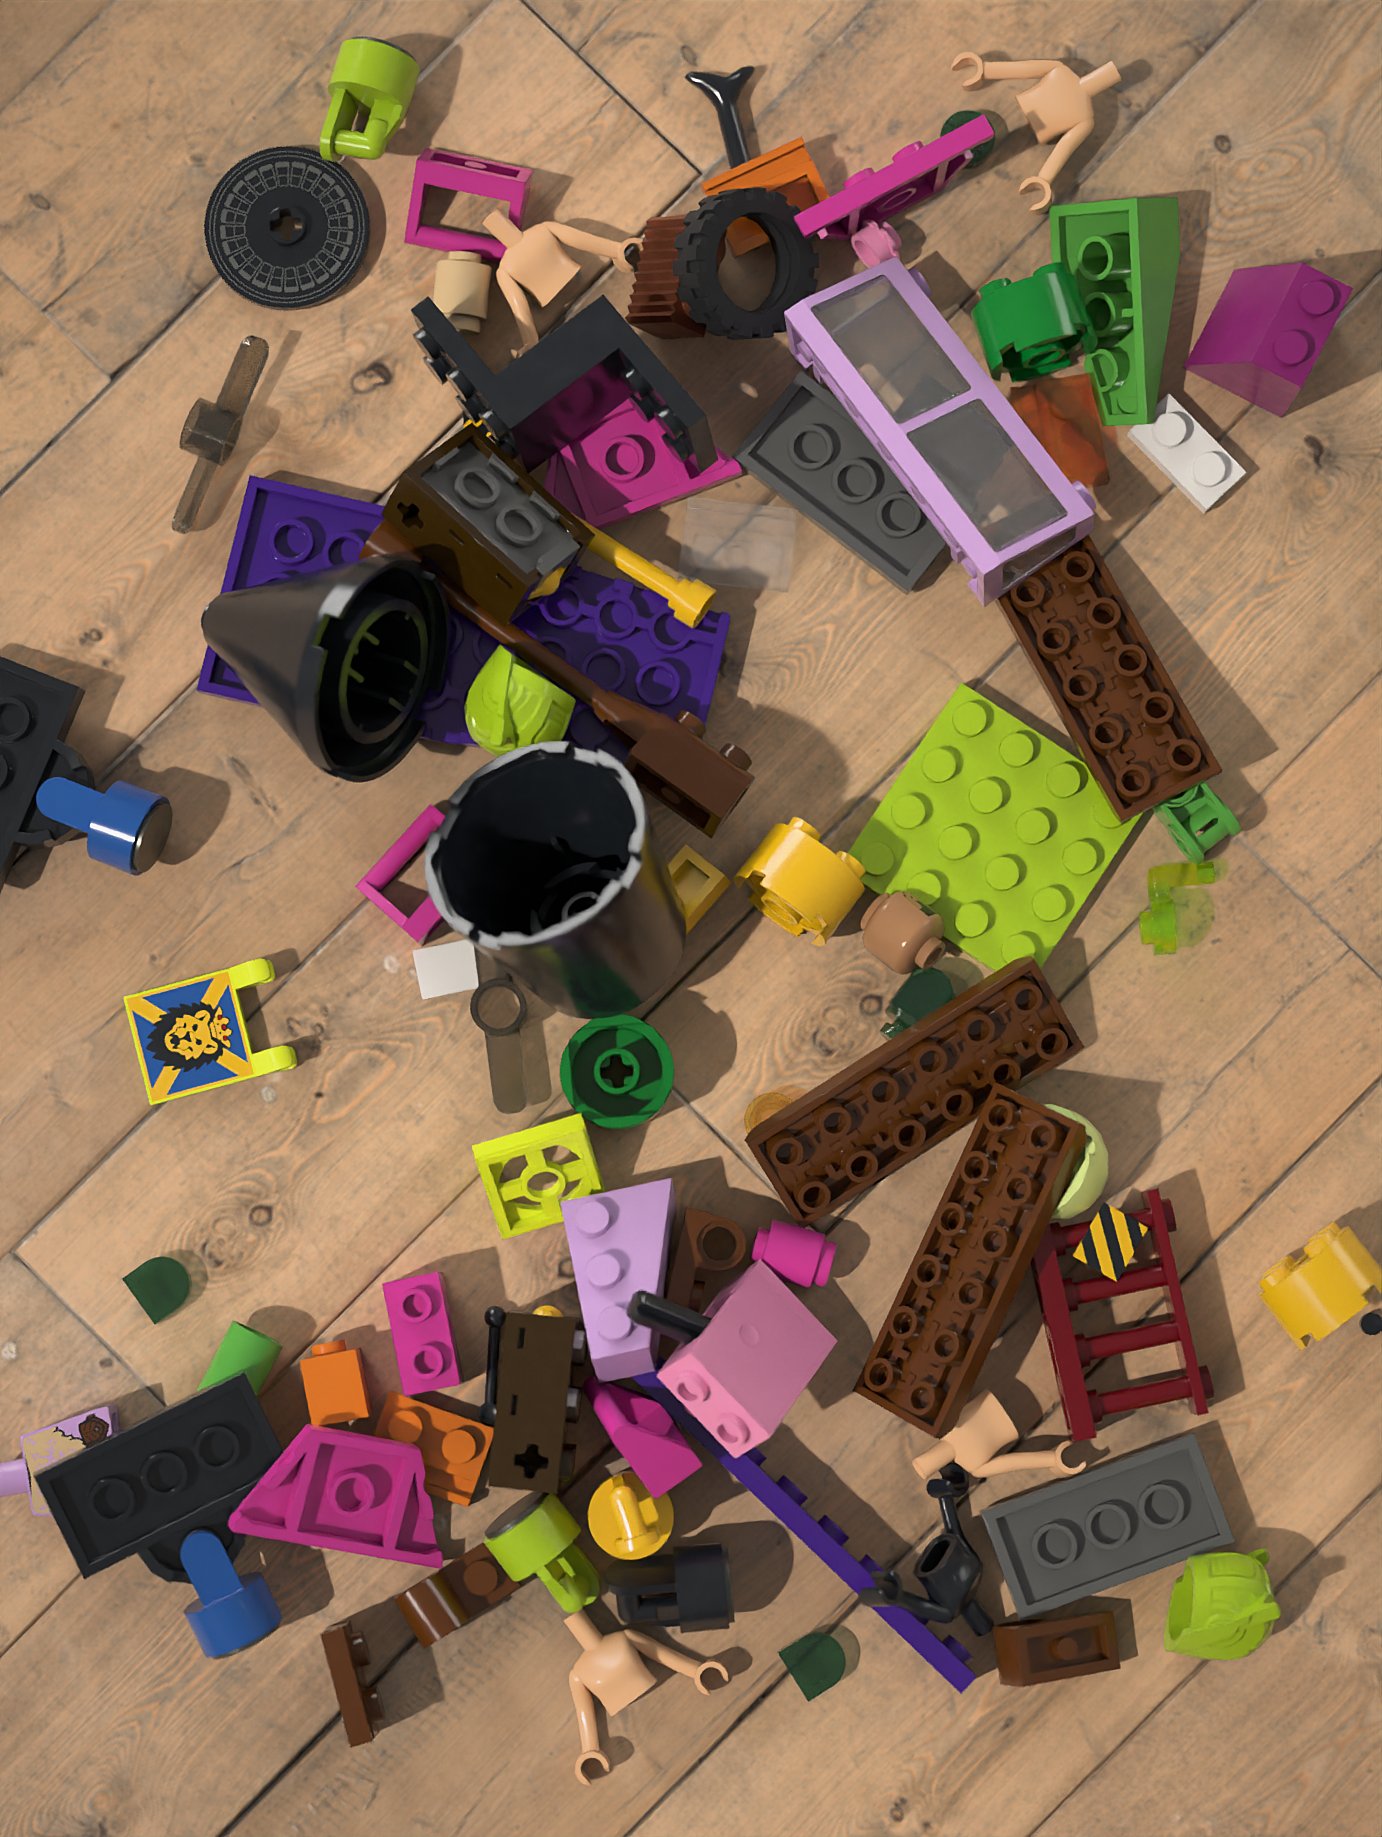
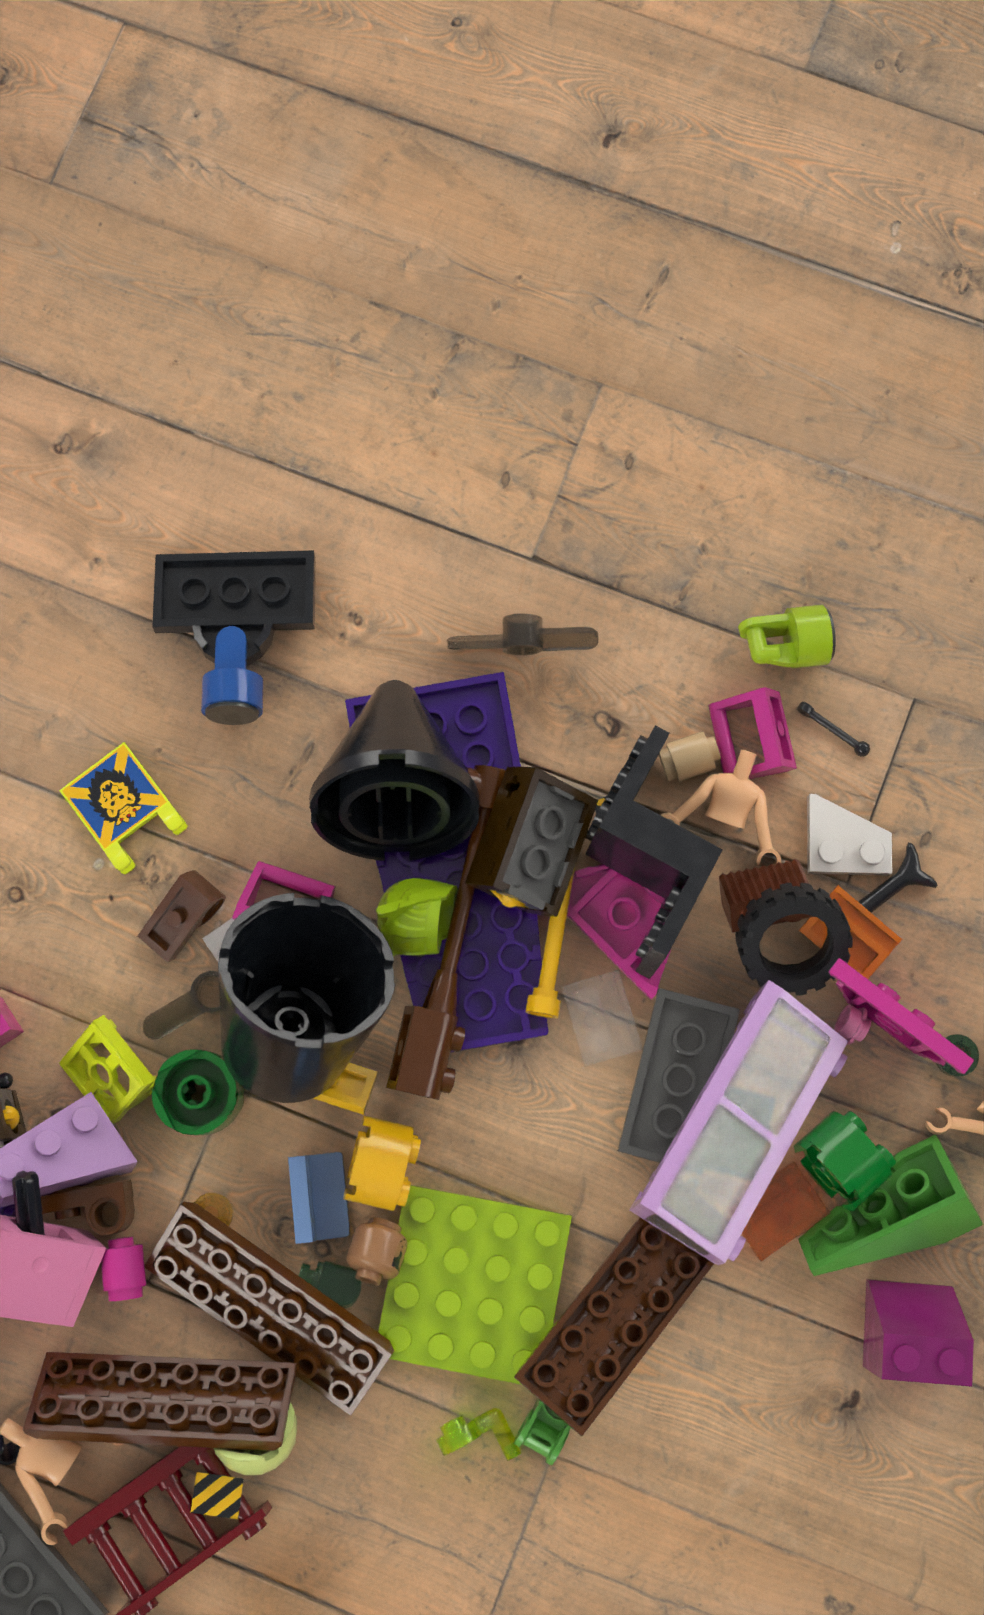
camera: 70 degrees right, 5 degrees down
black piece [204,146,370,311] -> none
white plate [1127,394,1246,514] -> none
none -> reddish brown plate [137,870,226,963]
none -> medium blue panel [288,1152,350,1244]
none -> black hinge [797,701,870,757]
none -> white wing [807,794,892,876]

